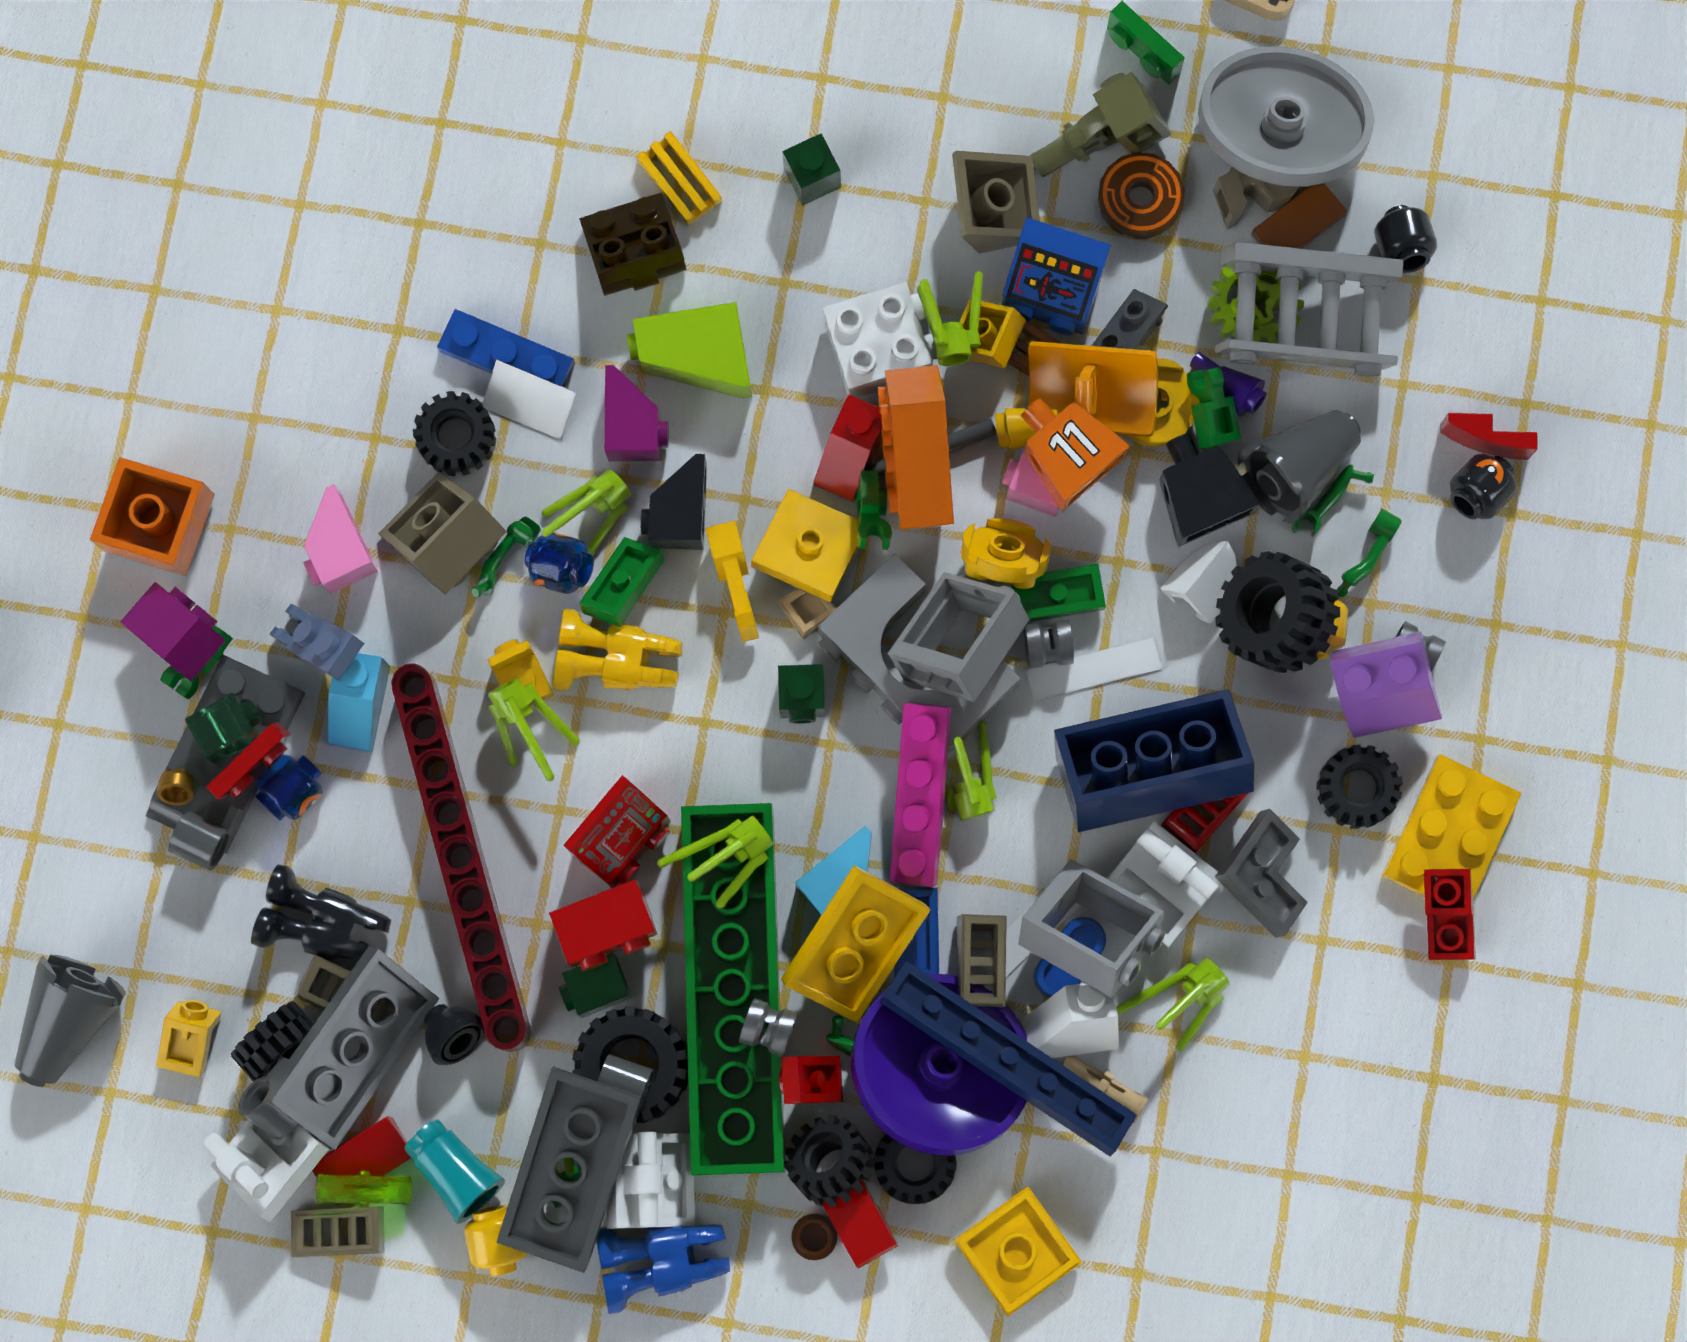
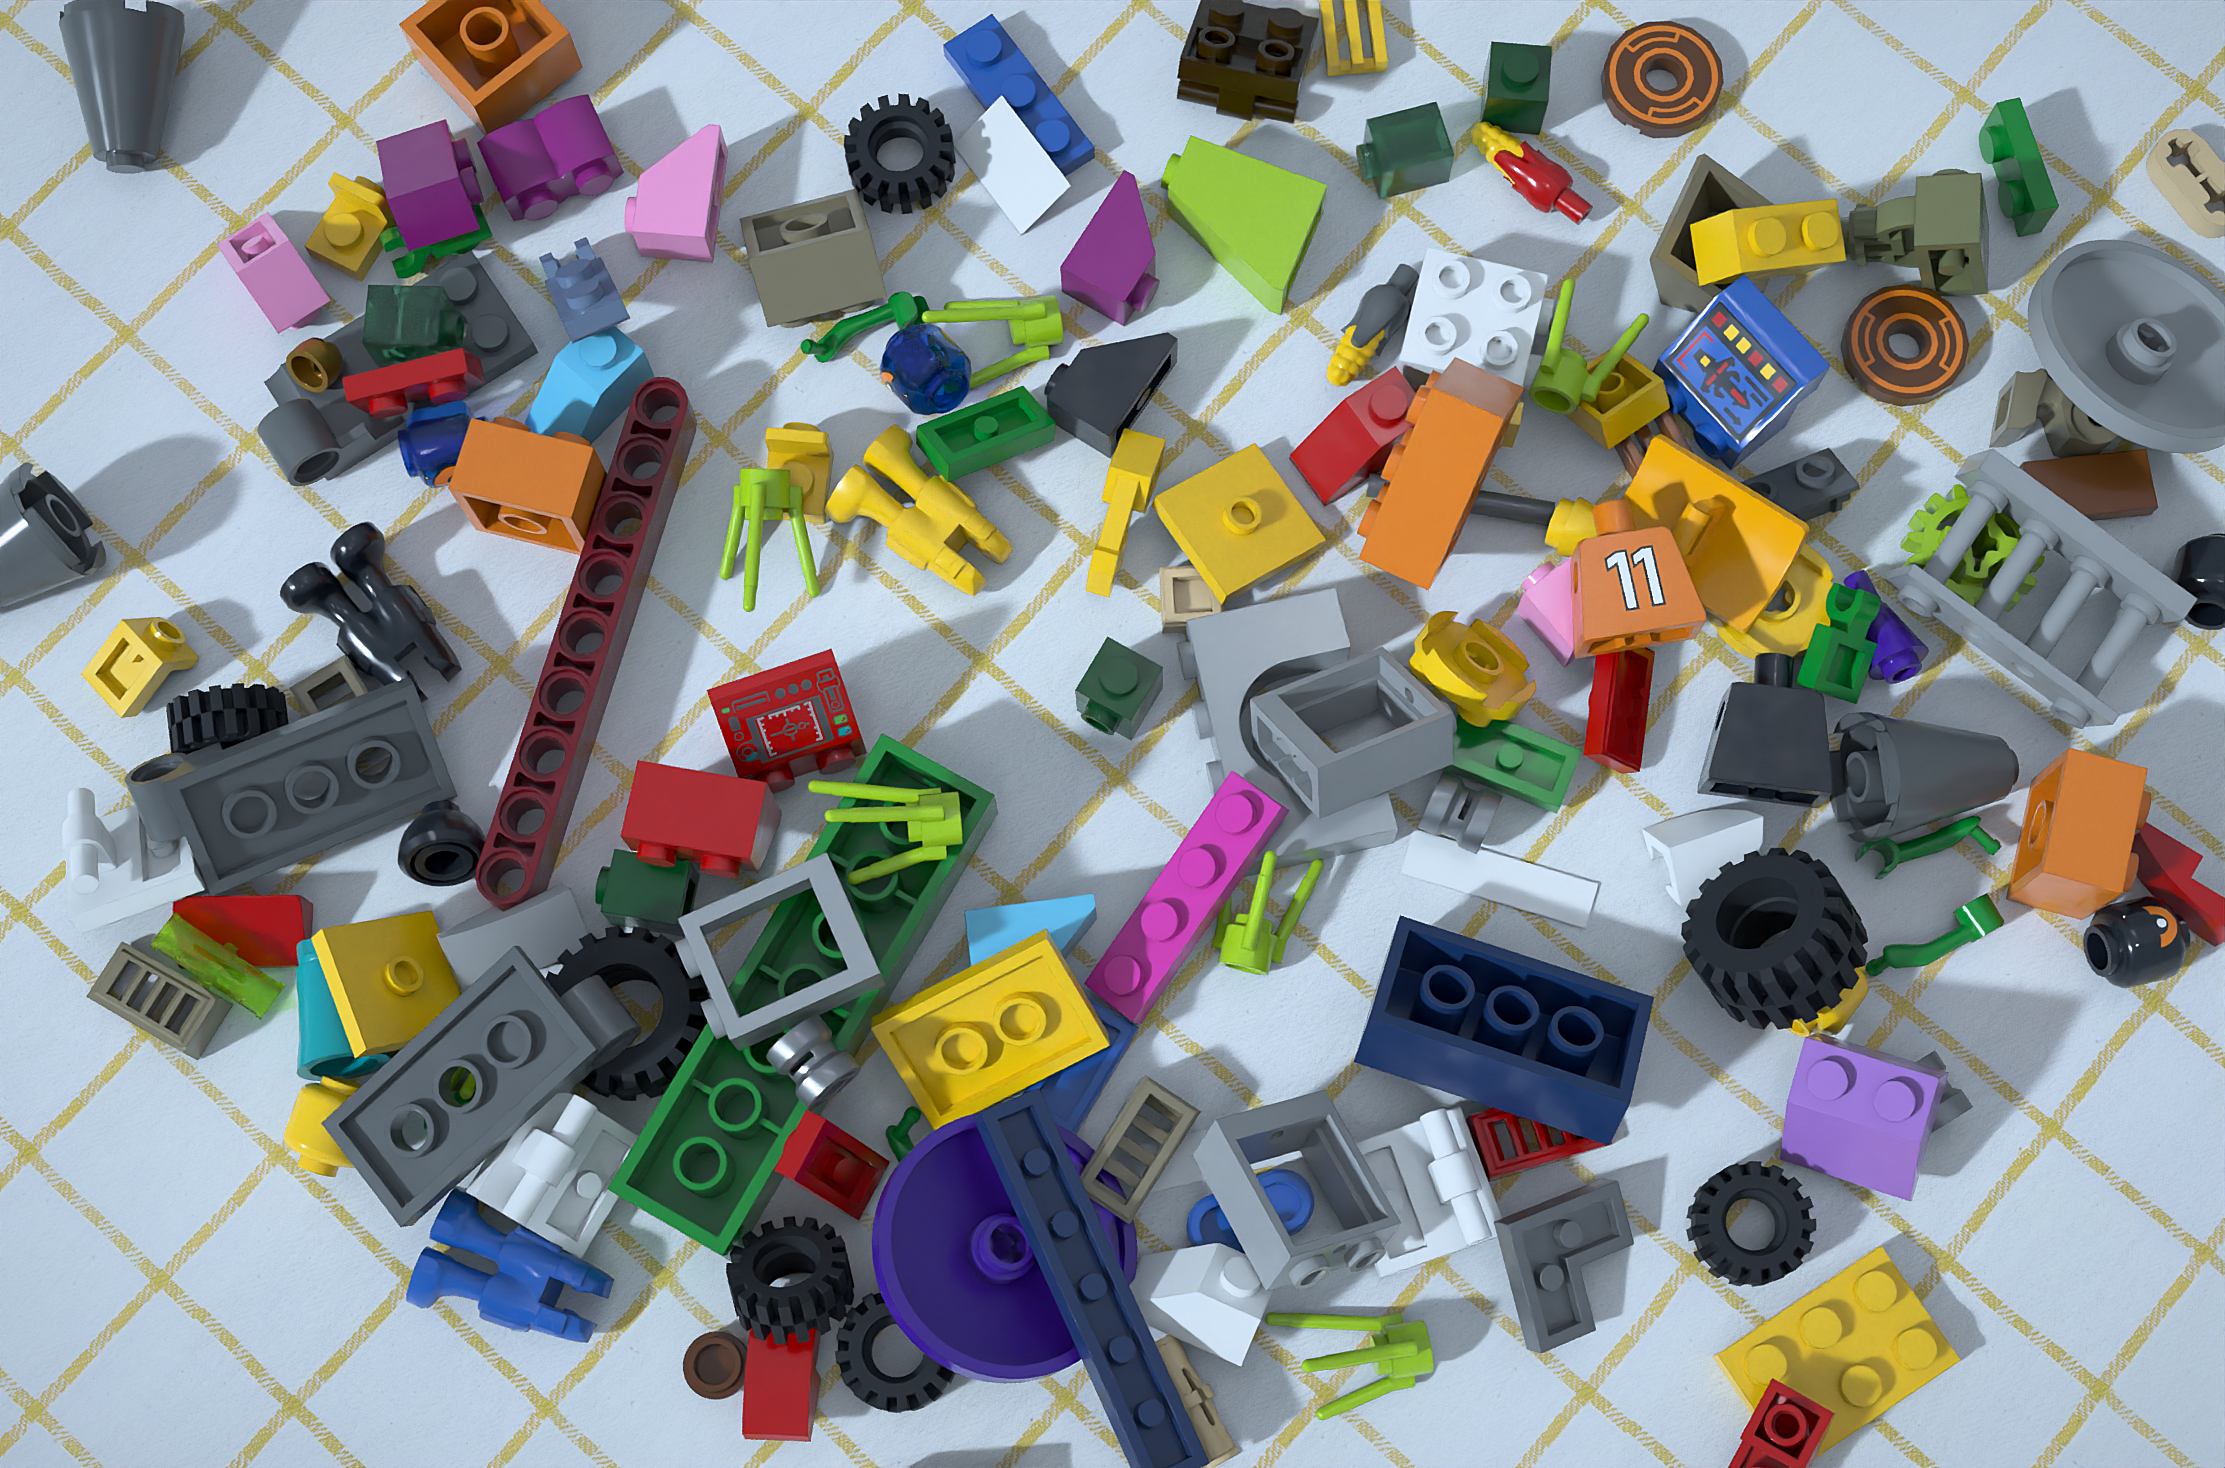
camera: 30 degrees right, 5 degrees down
green plate [856,471,892,550] -> none
none -> bright pink slope [216,212,331,334]
none -> yellow bracket [304,172,398,282]
none -> yellow plate [311,910,462,1058]
none -> light grey slope [436,883,588,993]
none -> orange brick [448,417,607,555]
none -> magenta brick [477,94,624,221]
none -> light grey window [675,852,886,1051]
none -> dark grey piece [1326,264,1419,387]
none -> clear green brick [1356,101,1454,200]
none -> red piece [1471,122,1593,225]
none -> red plate [1583,647,1655,774]
none -> reddish brown tile [1601,21,1724,138]
none -> yellow brick [1690,198,1846,286]
none -> orange brick [2006,747,2152,920]

